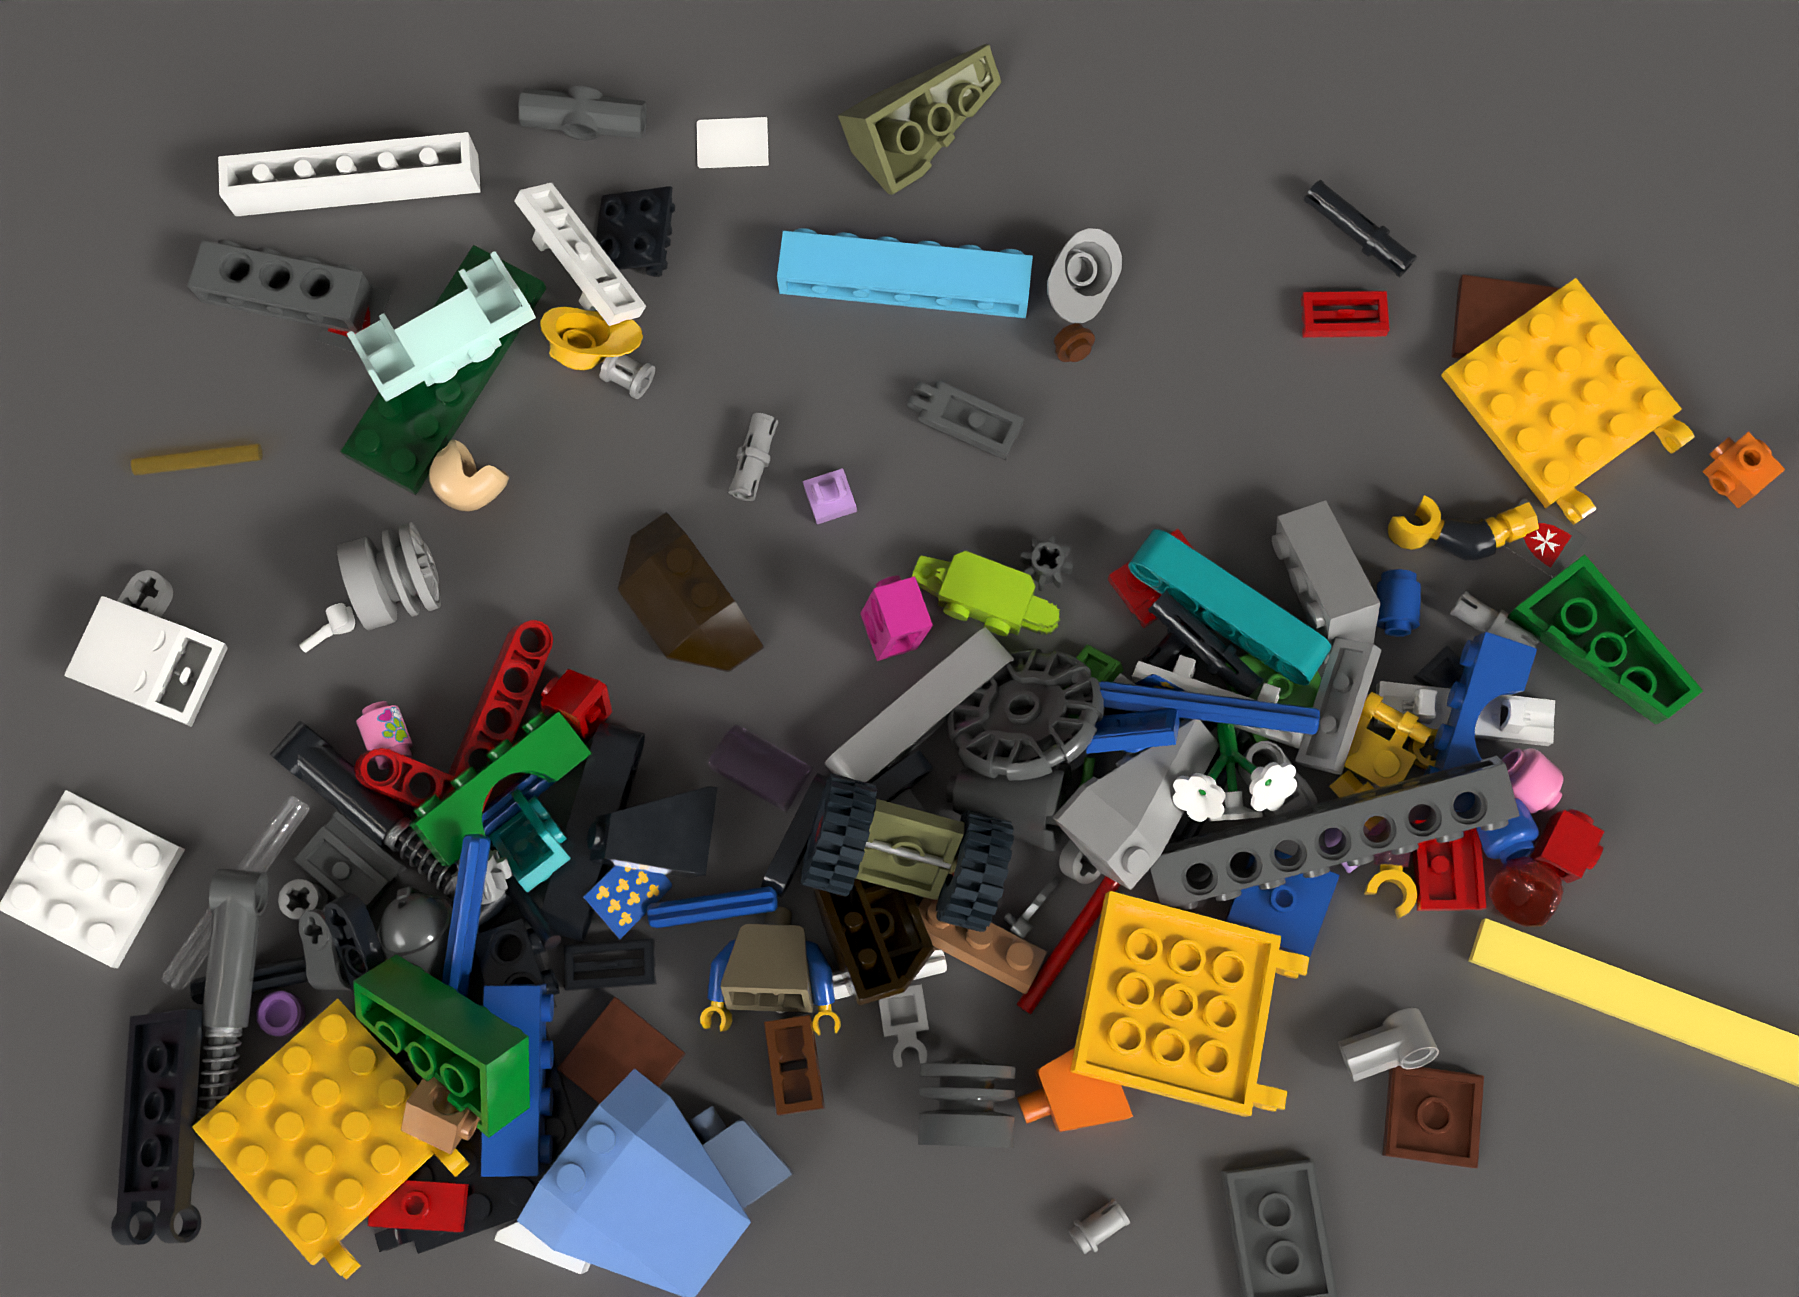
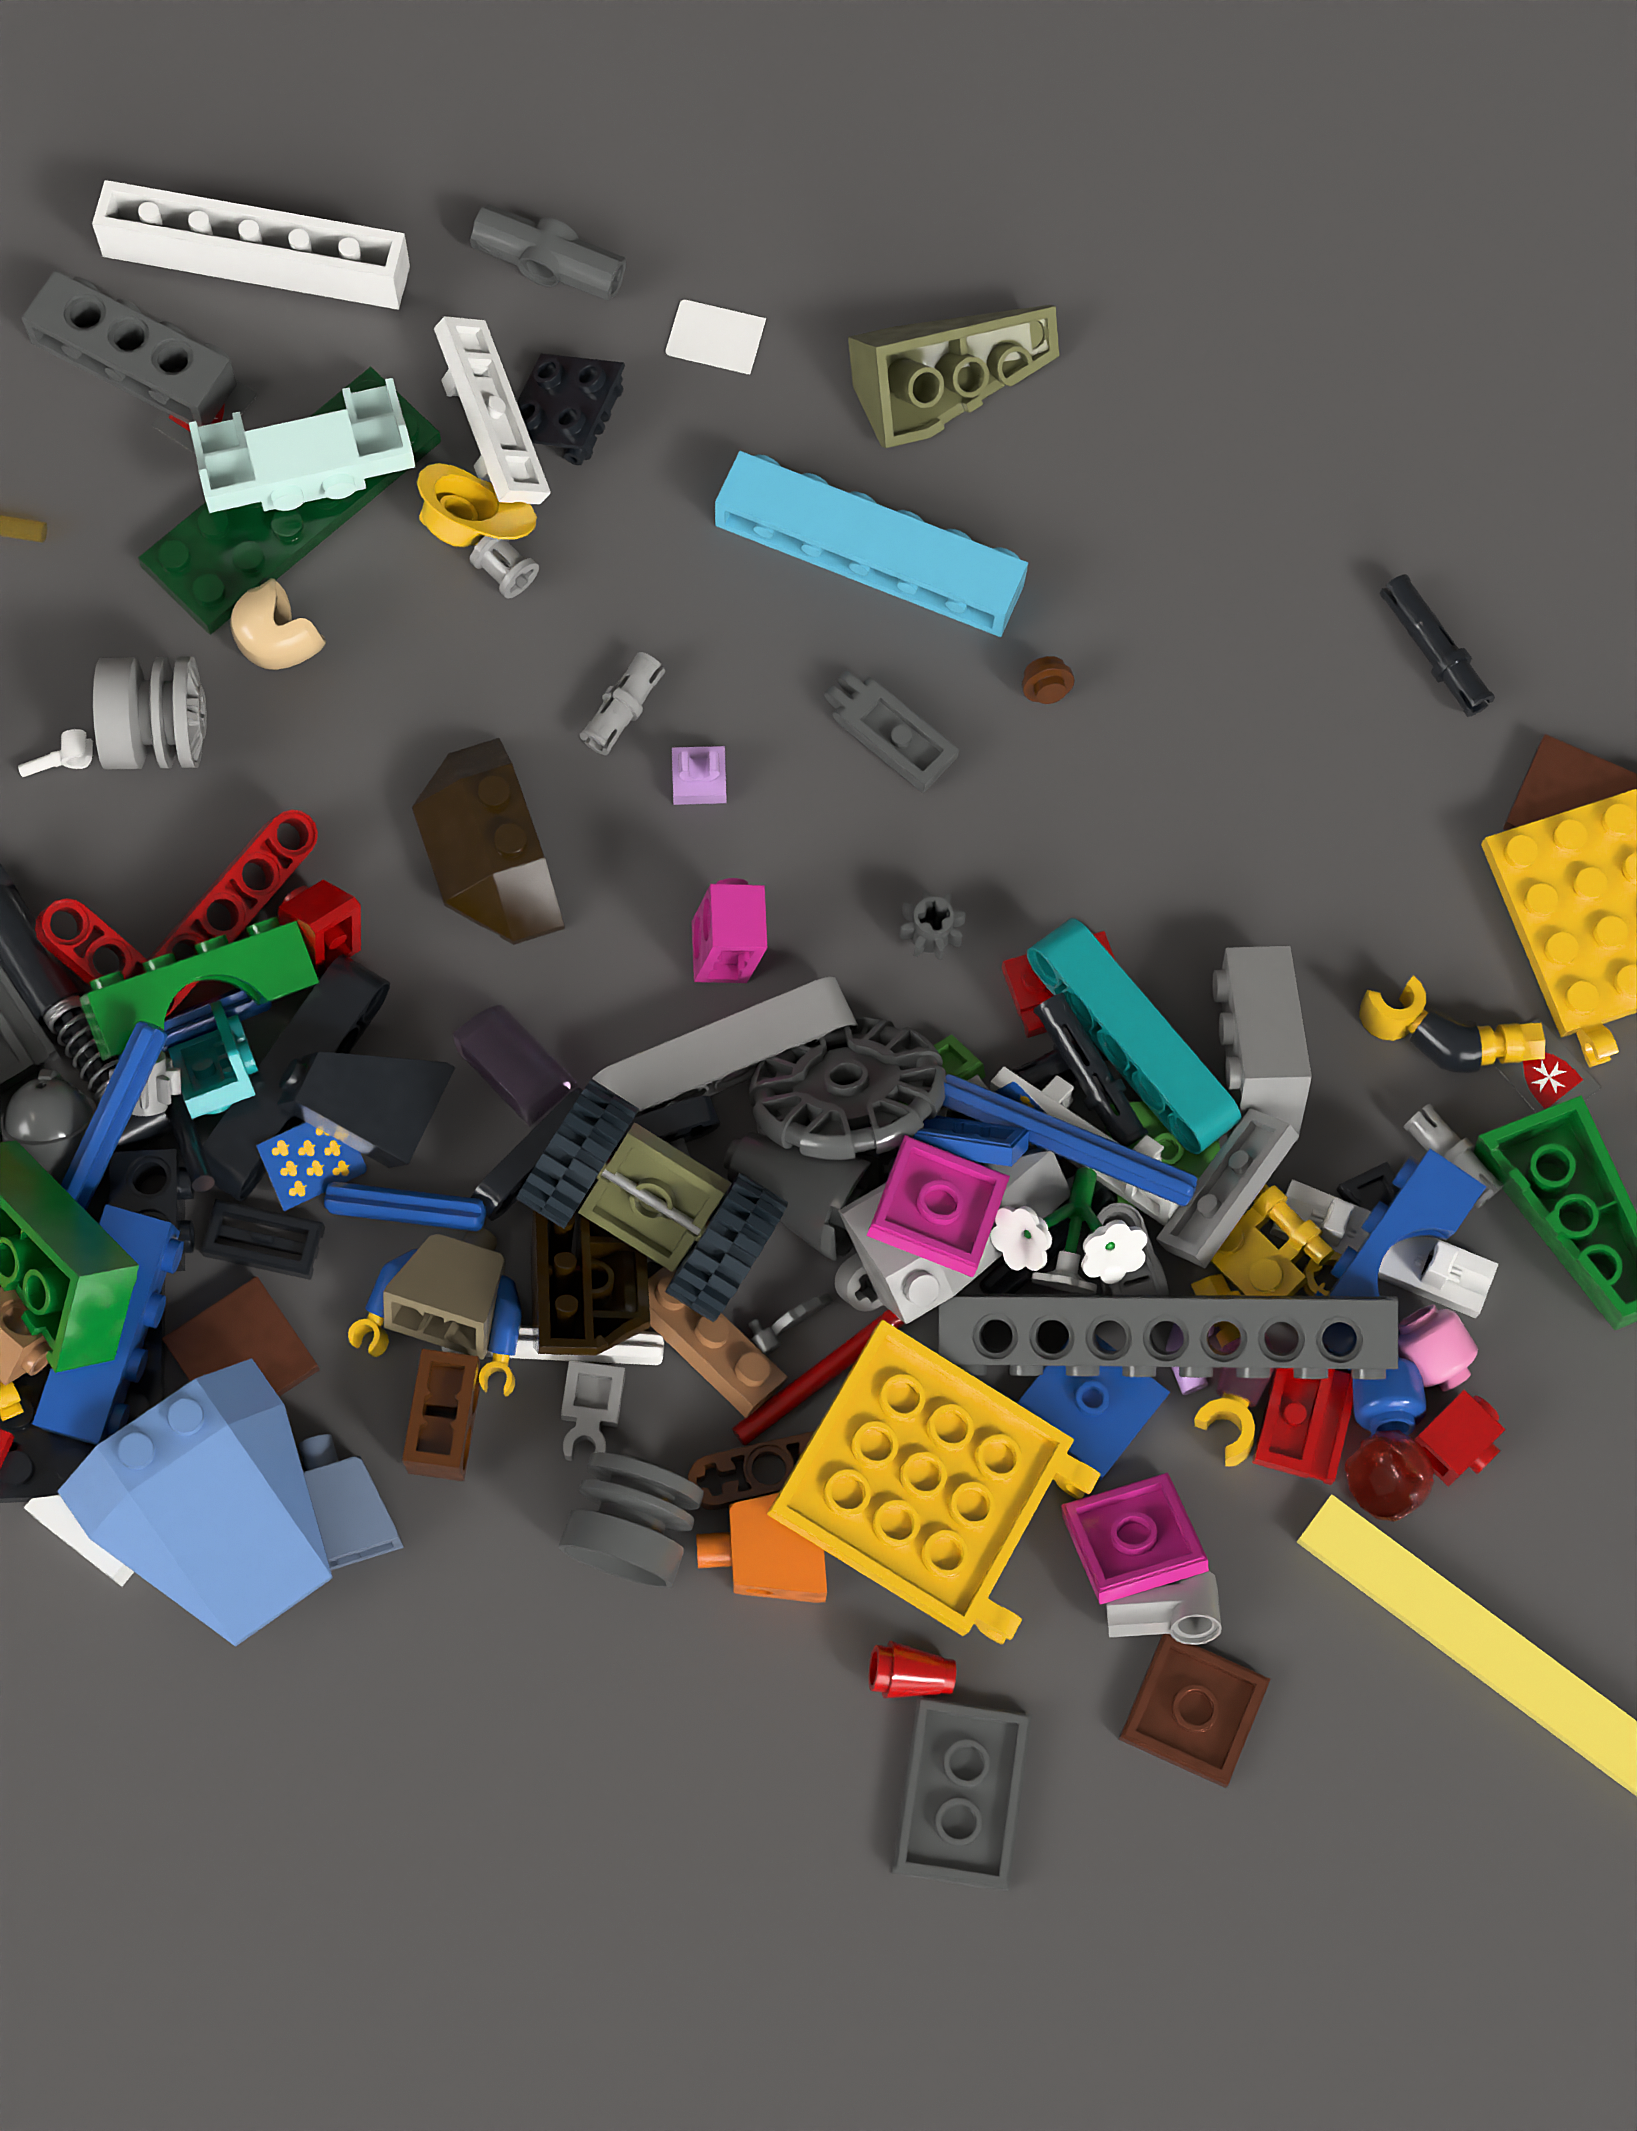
camera: 10 degrees right, 5 degrees down
bright pink brick [356,701,413,770] -> none
lime hinge [912,551,1060,636] -> none
light grey piece [1047,228,1122,323] -> none
light grey pin [1068,1198,1130,1255] -> none
red tile [1301,291,1390,338] -> none
blue brick [1376,569,1421,637] -> none
none -> reddish brown beam [688,1431,815,1510]
none -> dark pink tile [866,1135,1010,1277]
none -> red cone [868,1640,956,1699]
none -> dark pink tile [1061,1472,1209,1605]

